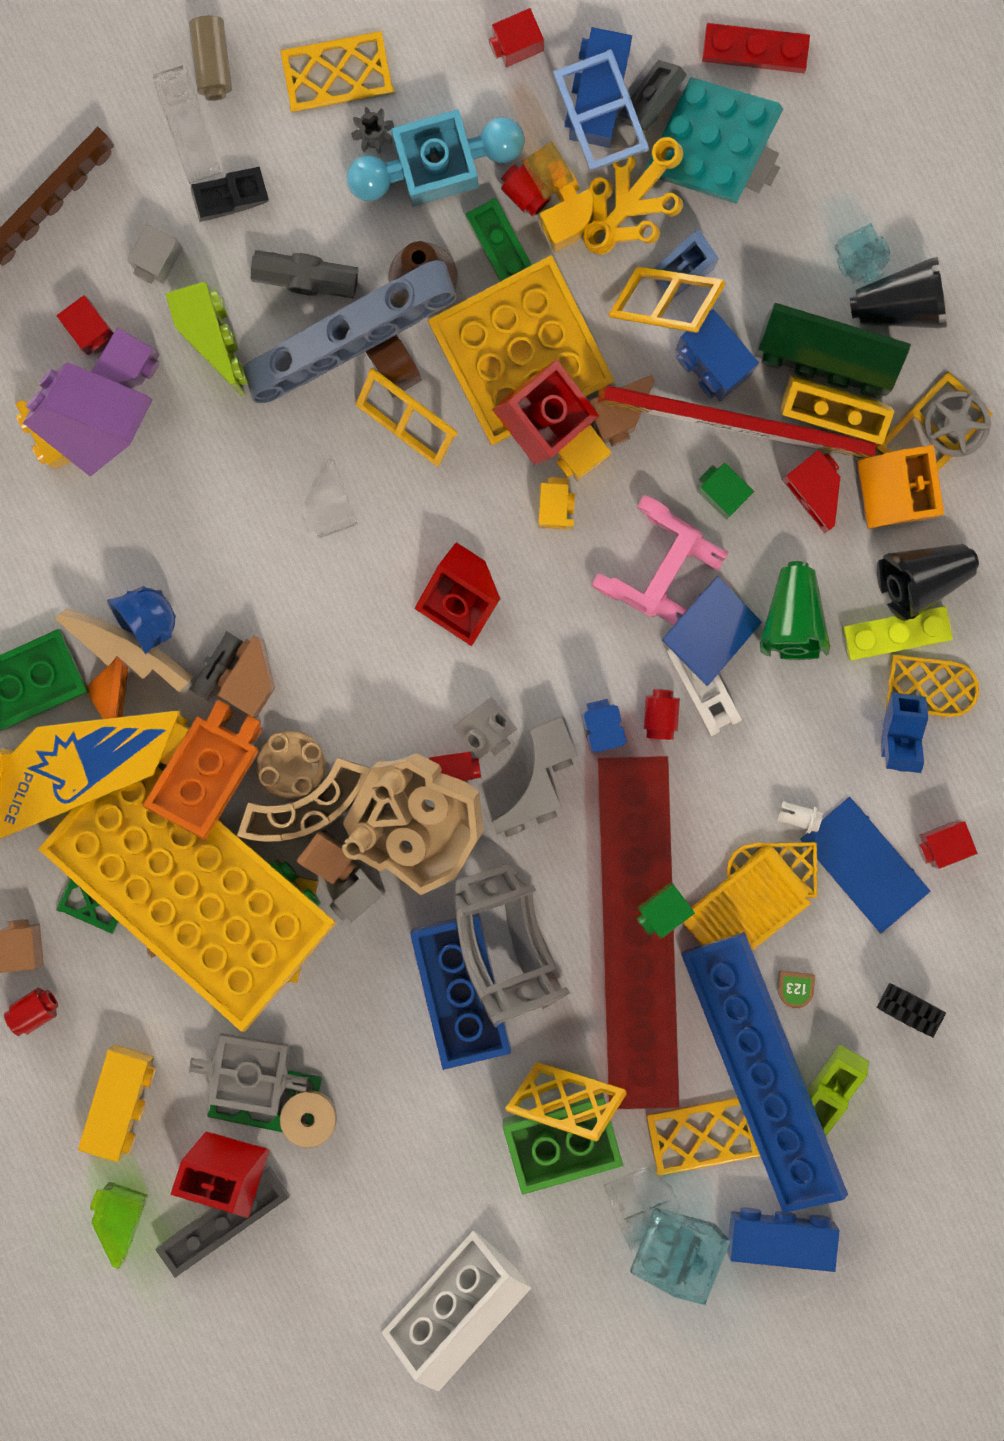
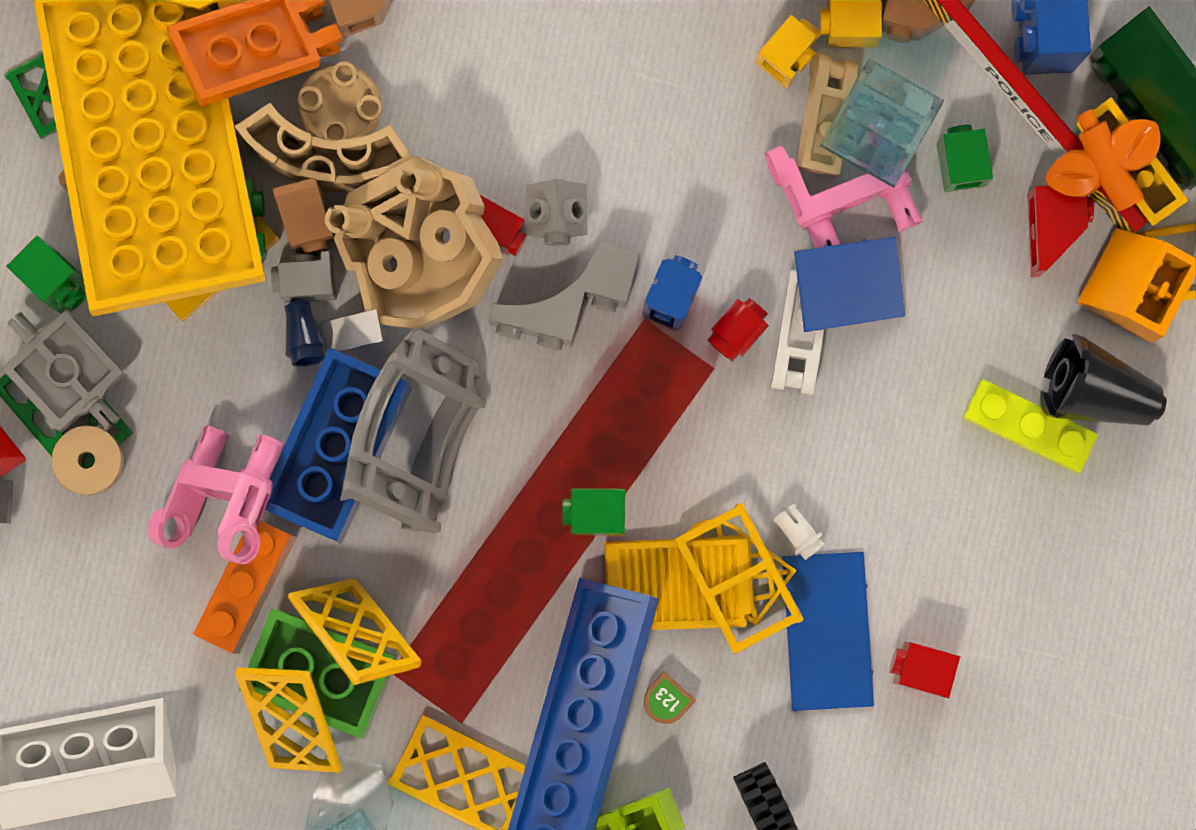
camera: 30 degrees right, 5 degrees down
red slope [414,542,501,646] -> none
green cone [760,561,830,660] -> none
blue brick [881,692,928,773] -> none
yellow window [886,655,980,718] -> none
none -> green brick [6,235,87,314]
none -> bright pink connector [148,425,284,564]
none -> orange brick [193,520,297,654]
none -> yellow window [235,667,342,773]
none -> dark blue cone [284,300,328,367]
none -> white sticker [321,309,383,351]
none -> yellow window [674,502,803,654]
none -> tan plate [796,53,858,177]
none -> clear light blue slope [820,58,944,188]
none -> orange plant [1045,108,1160,212]

